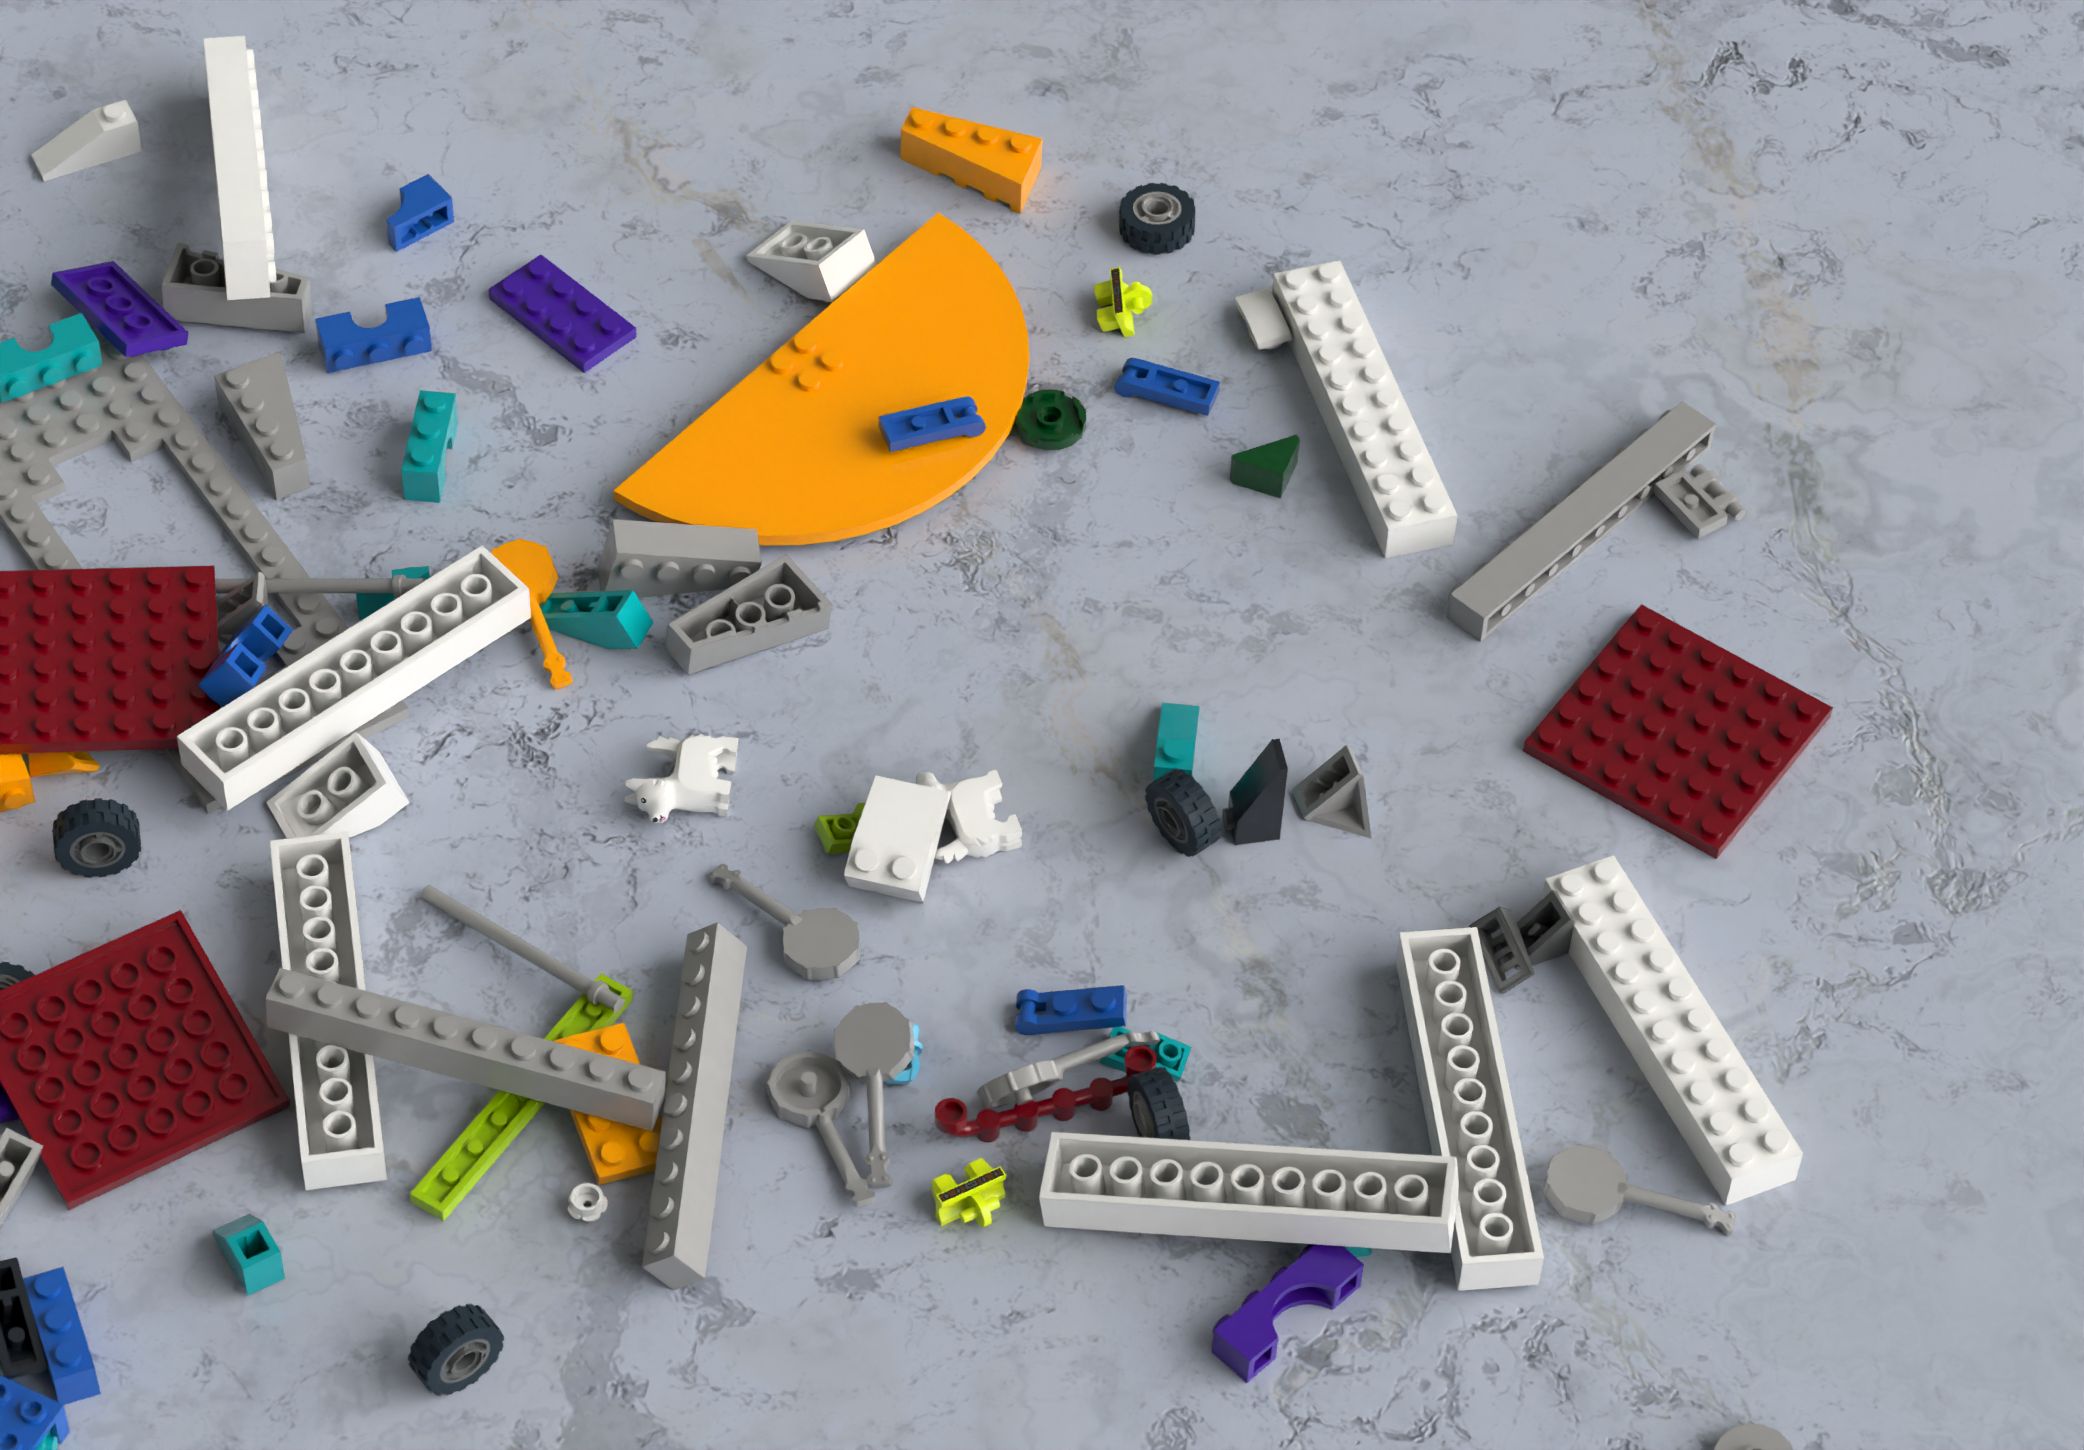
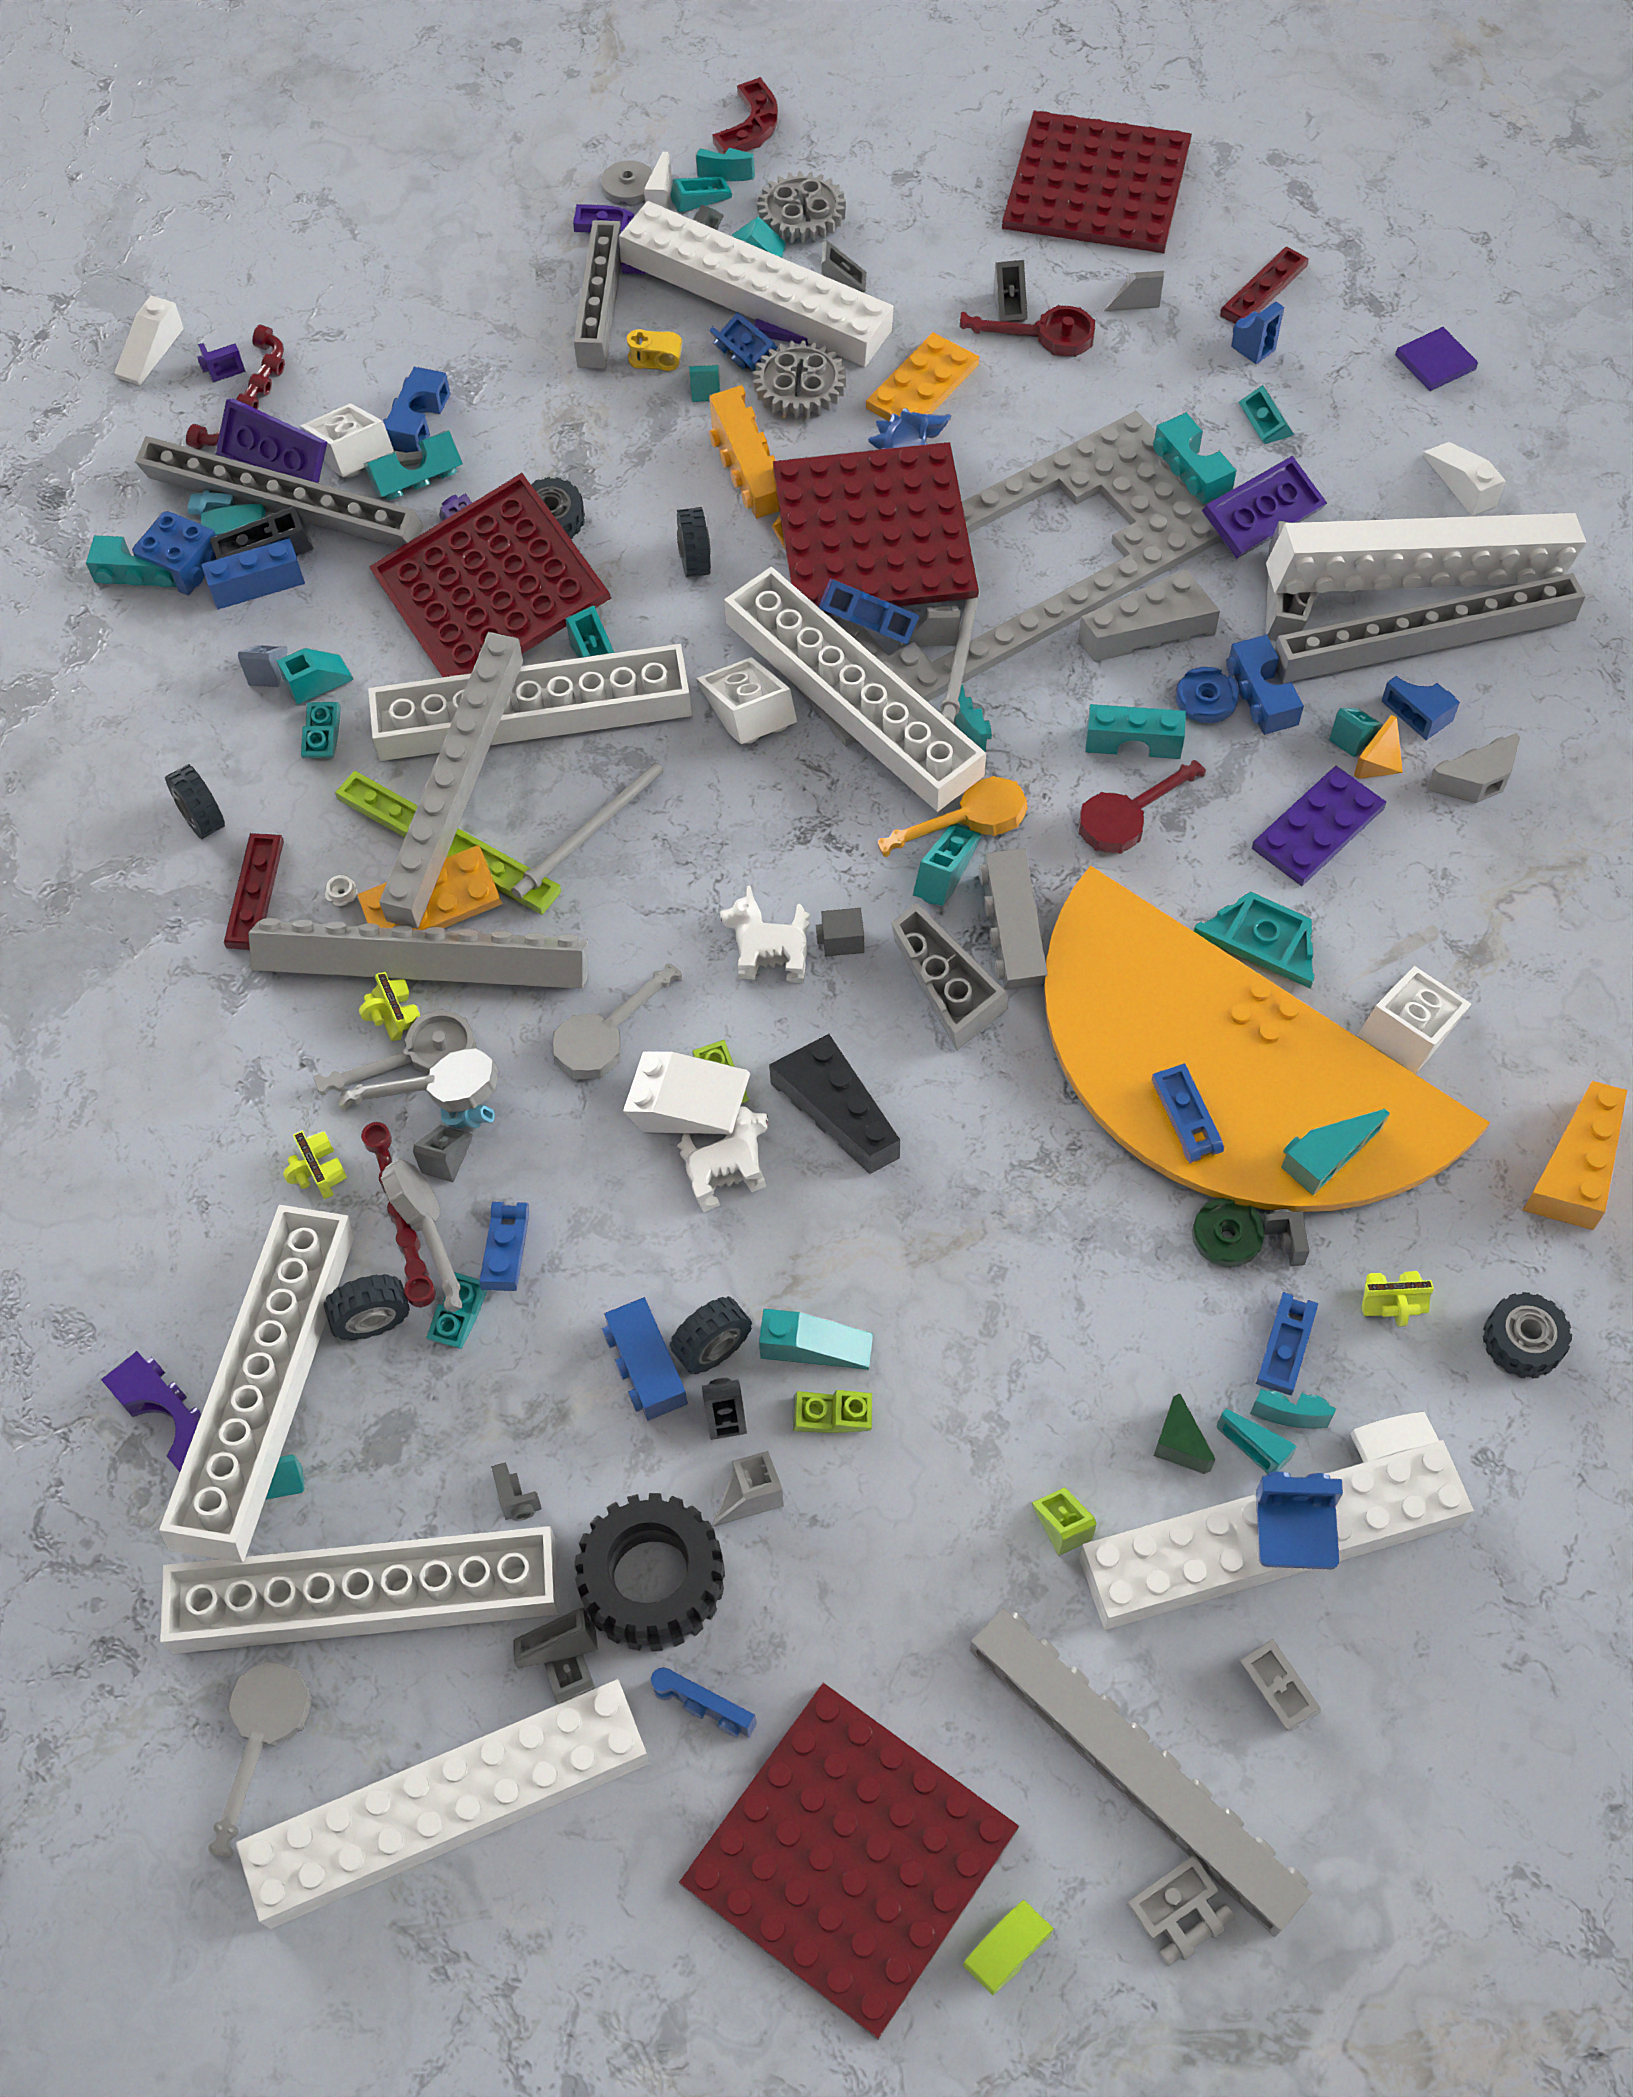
camera: 95 degrees right, 10 degrees up
none -> dark red tile [223,833,284,950]
none -> sand blue slope [238,645,288,687]
none -> teal slope [301,702,341,758]
none -> neon yellow hips [359,972,420,1041]
none -> dark grey slope [413,1125,473,1182]
none -> dark grey bracket [491,1462,542,1521]
none -> teal slope [565,606,615,658]
none -> black tyre [574,1493,725,1652]
none -> blue brick [601,1297,688,1421]
none -> blue plate [651,1667,757,1738]
none -> black wedge [769,1034,900,1174]
none -> lime slope [793,1389,872,1433]
none -> dark grey brick [815,907,865,957]
none -> lime slope [963,1899,1054,1996]
none -> lime slope [1032,1487,1097,1556]
none -> dark red piece [1078,760,1206,854]
none -> blue plate [1176,667,1239,723]
none -> teal wing [1193,891,1315,989]
none -> teal slope [1216,1408,1297,1474]
none -> light grey hinge [1240,1639,1321,1731]
none -> teal slope [1250,1389,1337,1429]
none -> blue bracket [1256,1472,1343,1570]
none -> dark grey bracket [1264,1209,1310,1266]
none -> light grey brick [1275,573,1585,684]
none -> teal slope [1281,1109,1390,1196]
none -> teal slope [1329,708,1383,758]
none -> light orange slope [1353,715,1403,779]
none -> light grey slope [1428,733,1520,803]

